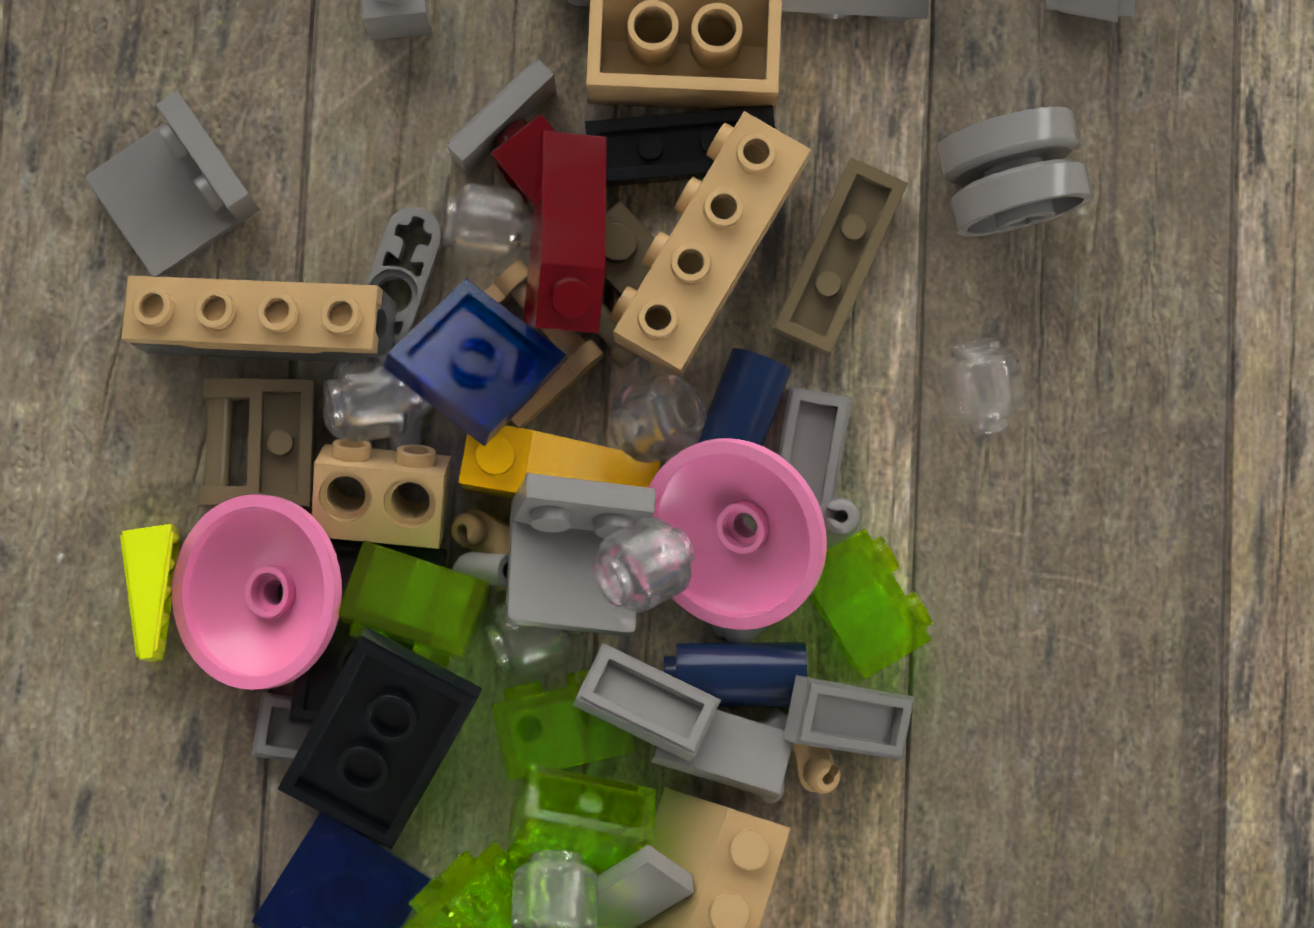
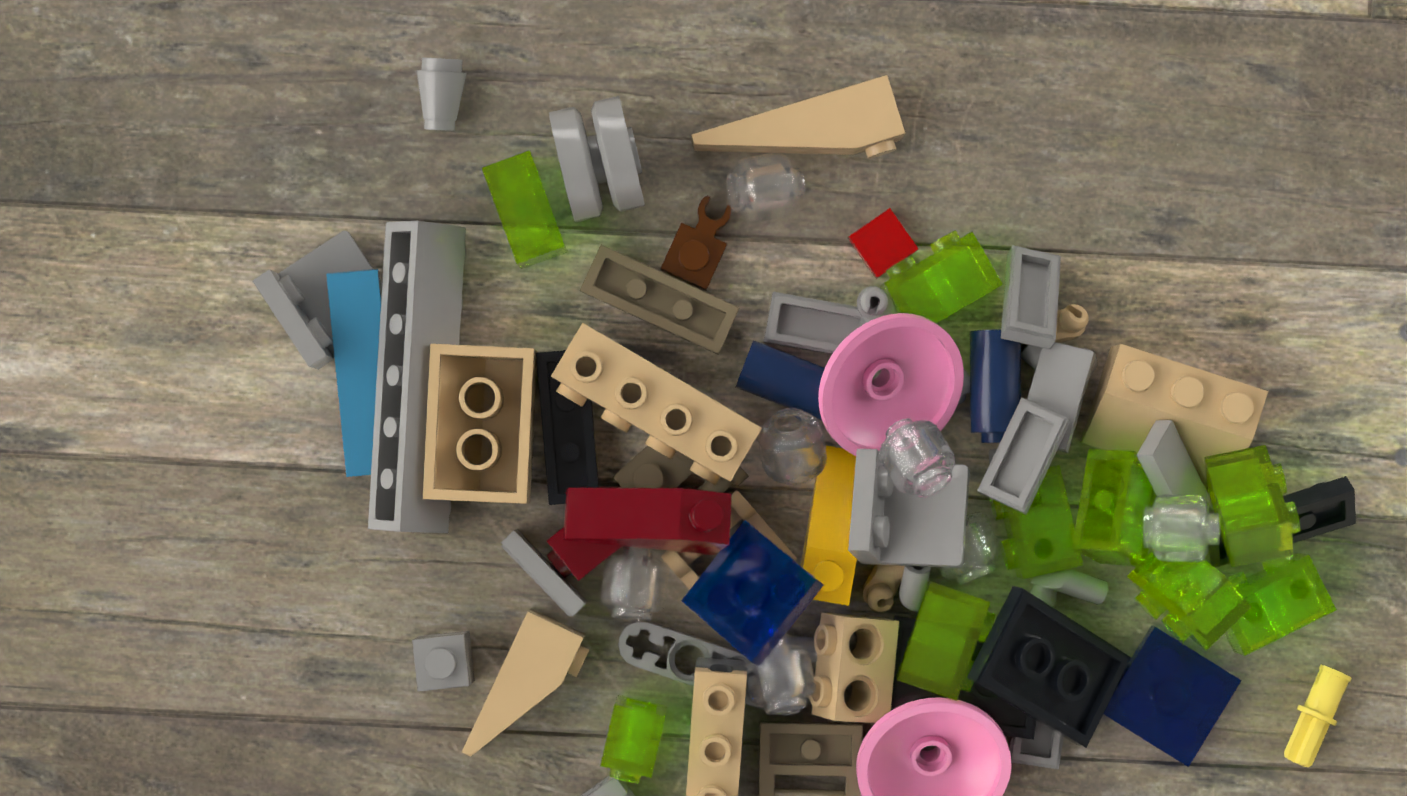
camera: 90 degrees left, 5 degrees up
none -> tan slope [462,609,589,756]
none -> clear neon green brick [482,150,568,269]
none -> clear neon green brick [600,695,667,783]
none -> reddish brown plate [660,195,732,291]
none -> tan slope [691,75,905,159]
none -> red tile [848,208,919,279]
none -> arm [1029,570,1108,607]

